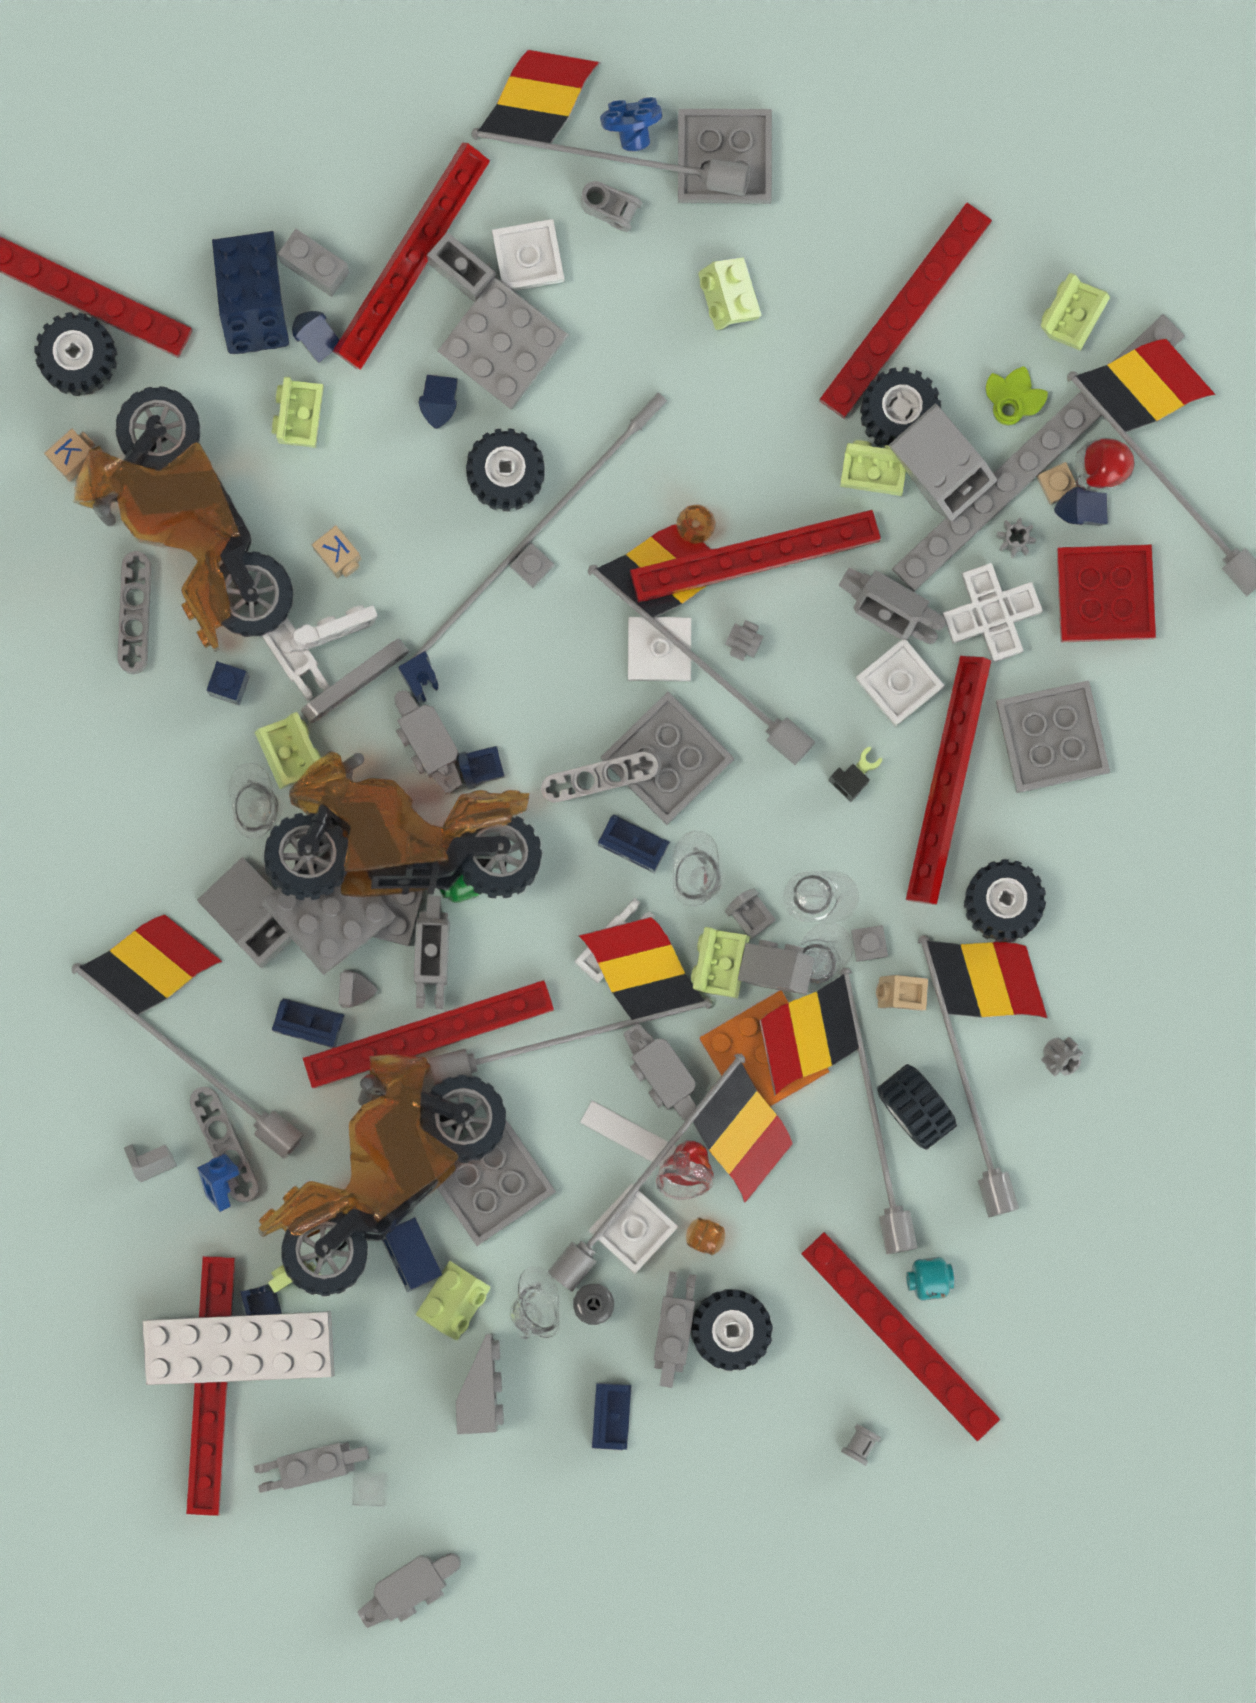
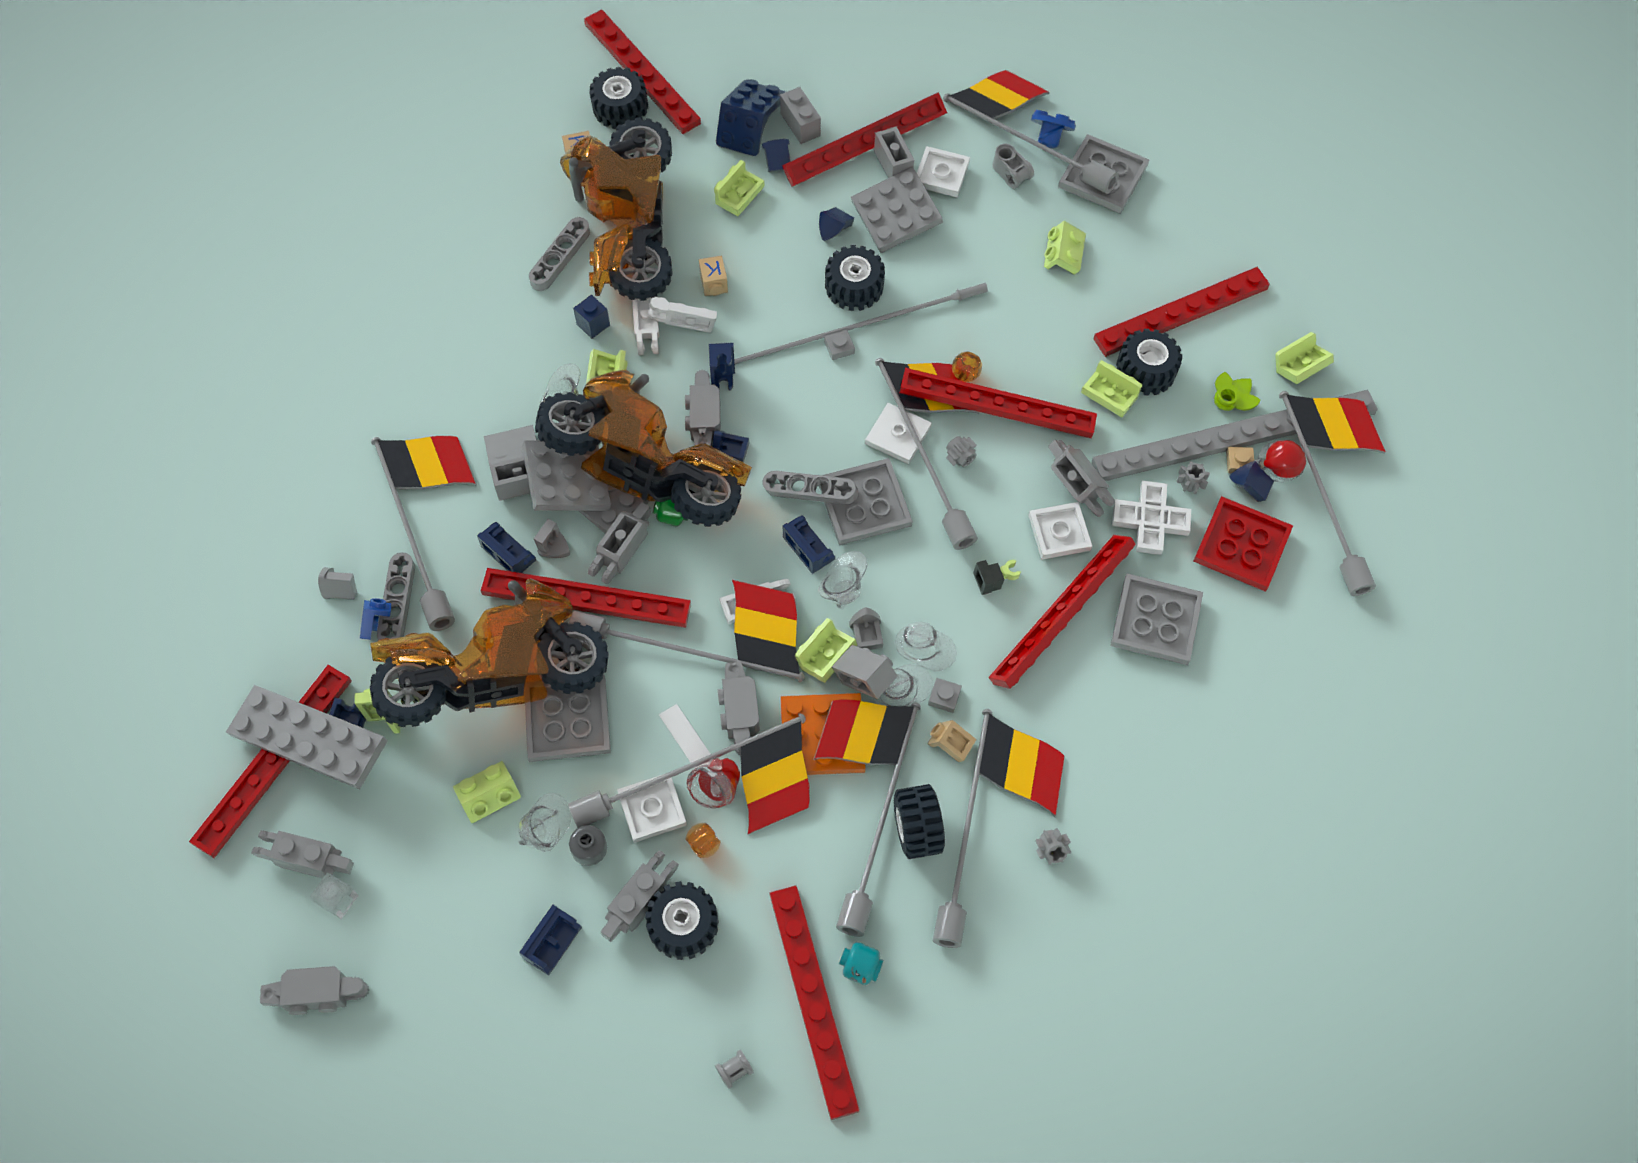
camera: 25 degrees right, 20 degrees down
light grey beam [301,639,409,724] -> none
dark blue hinge [382,1217,442,1292] -> none
light grey slope [456,1334,504,1434] -> none
light grey slope [889,404,998,522] -> none
black wheel [964,859,1046,942] -> none

